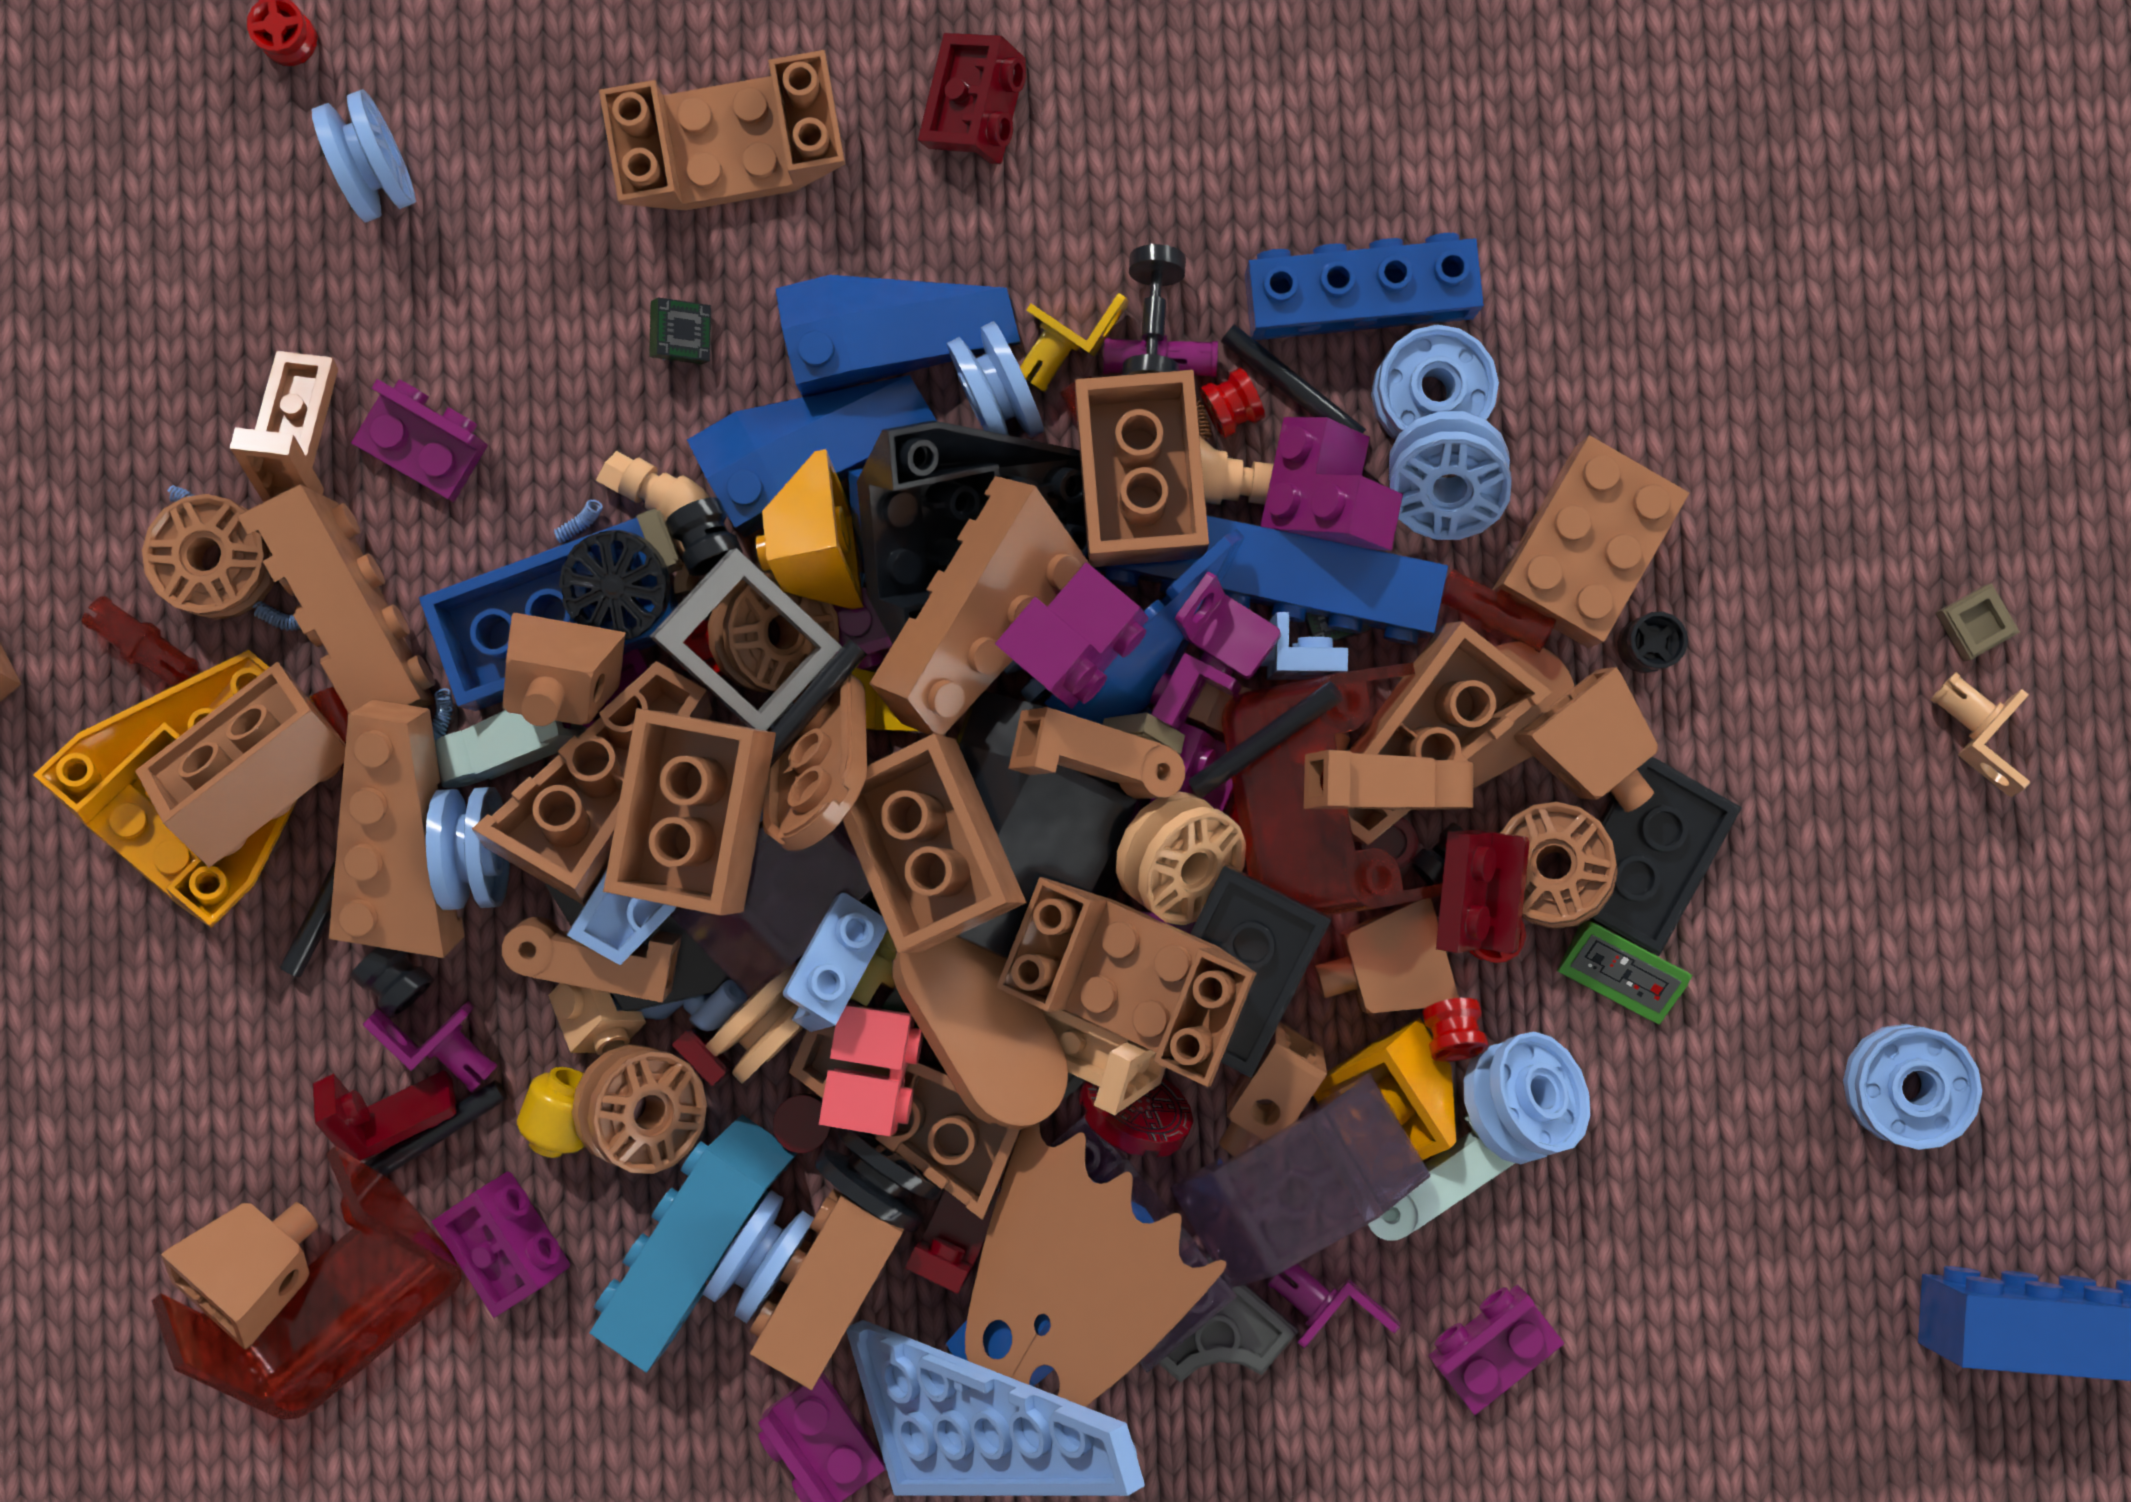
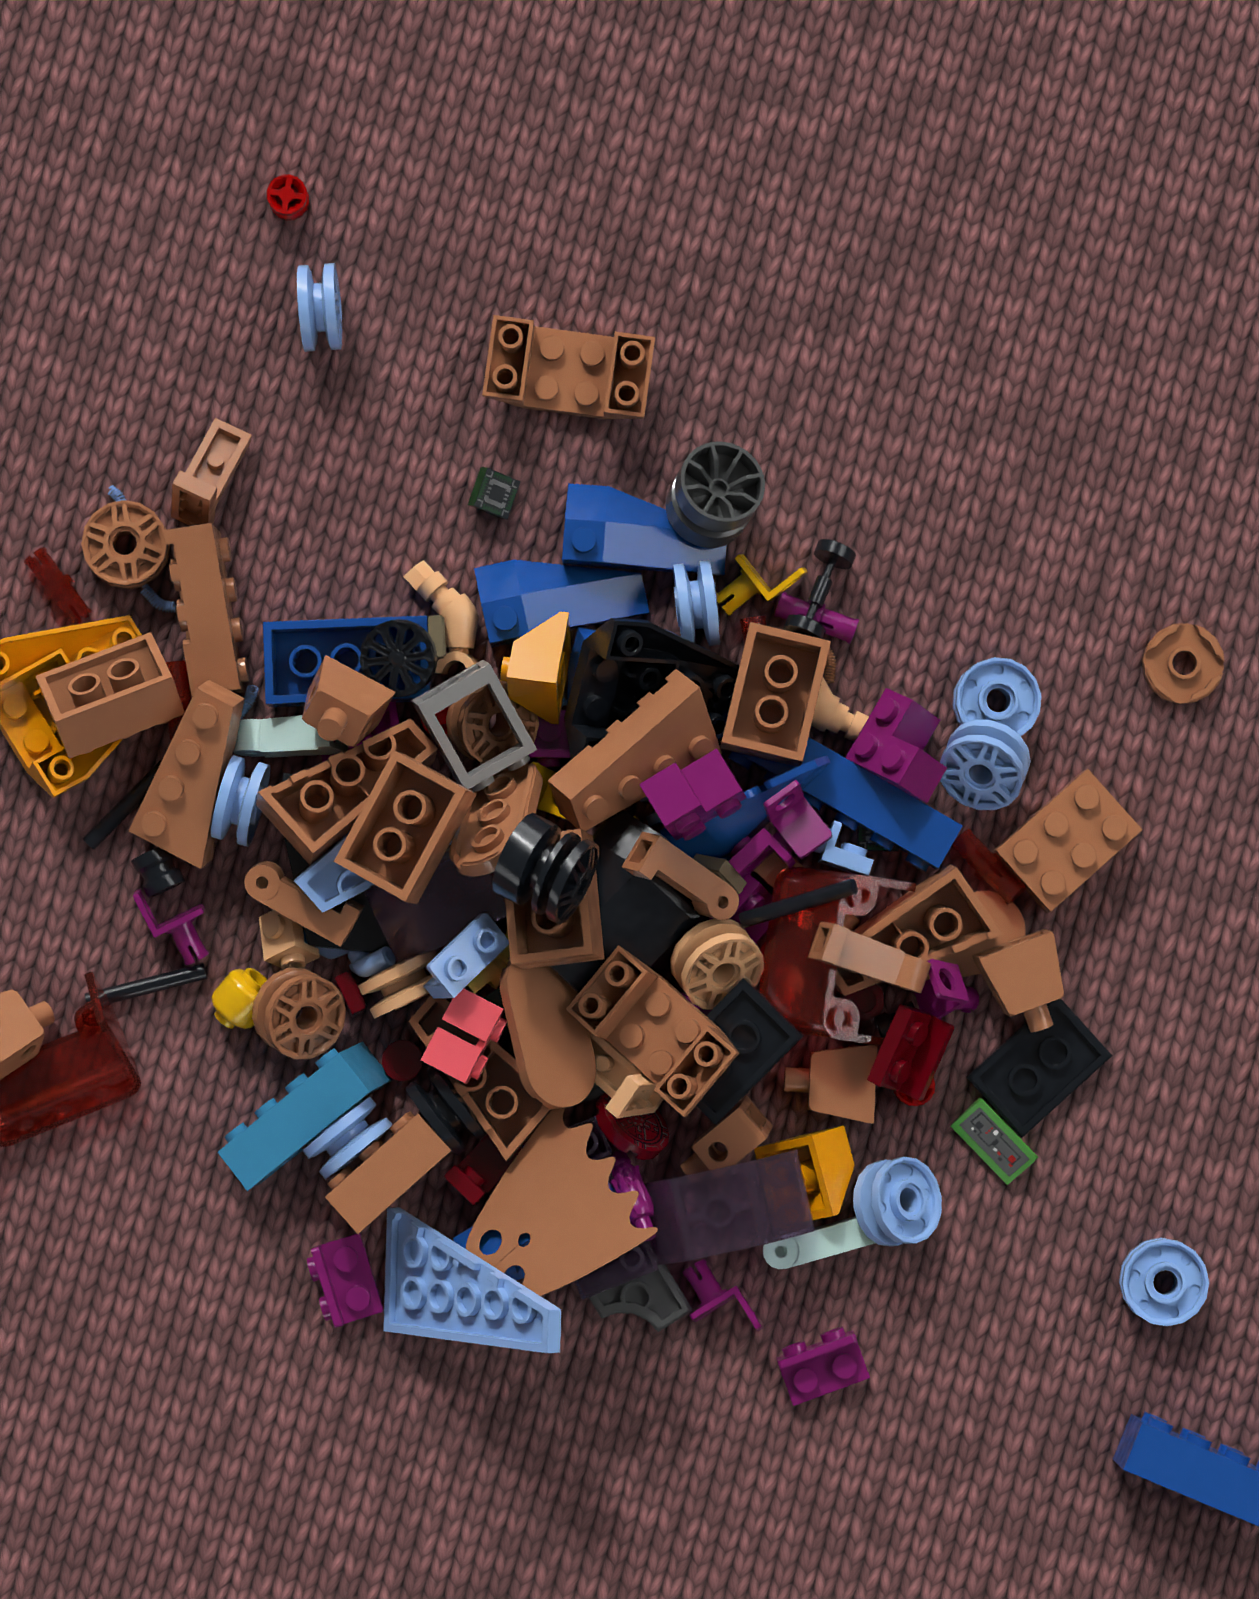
camera: 20 degrees right, 0 degrees up
dark red bracket [313,1070,456,1165] -> none
magenta bracket [351,379,488,503] -> none
magenta bracket [431,1171,570,1318] -> none
light blue leg [554,500,603,543] -> none
black wheel [666,497,743,576] -> none
black bar [770,639,867,768] -> none
dark red bracket [918,33,1026,164] -> none
red wheel [1199,367,1266,439] -> none
black bar [1221,324,1366,434] -> none
blue brick [1244,233,1484,340] -> none
red wheel [1422,998,1489,1062] -> none
nougat wheel [1500,802,1618,929] -> none
black wheel [1617,611,1688,673] -> none
none -> black wheel [492,813,599,925]
none -> magenta piece [610,1151,657,1242]
none -> dark grey wheel [665,441,765,548]
none -> magenta bracket [914,959,979,1019]
none -> nougat tile [1142,623,1224,704]

